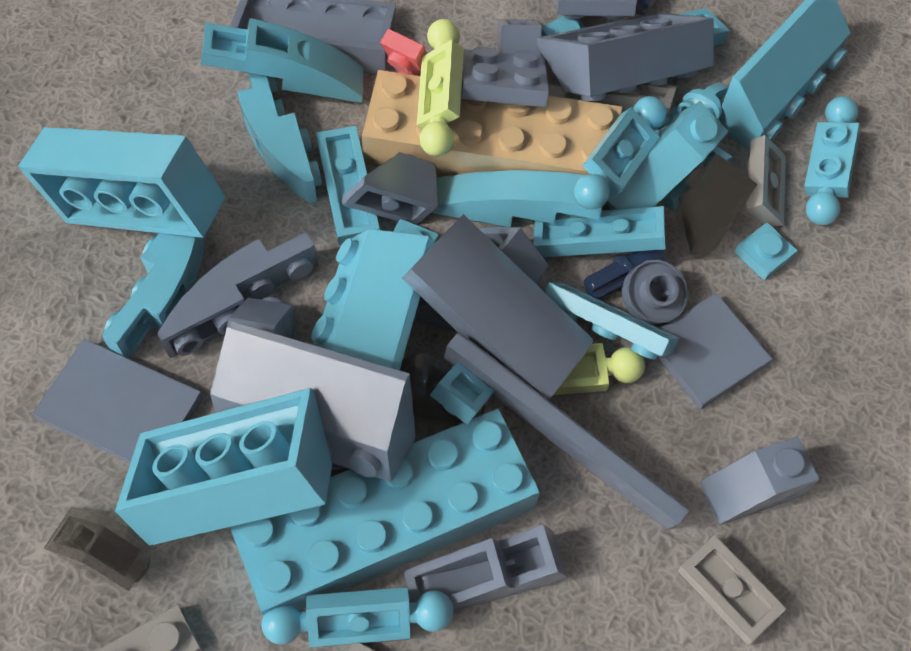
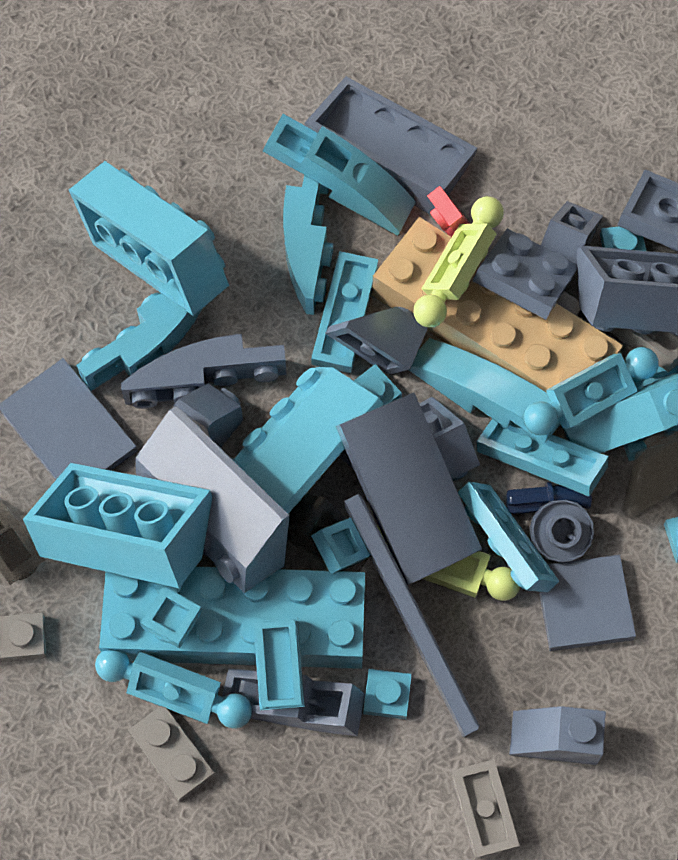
camera: 30 degrees right, 5 degrees up
none -> medium azure plate [140,586,203,649]
none -> medium azure tile [253,617,305,710]
none -> medium azure plate [363,669,412,720]

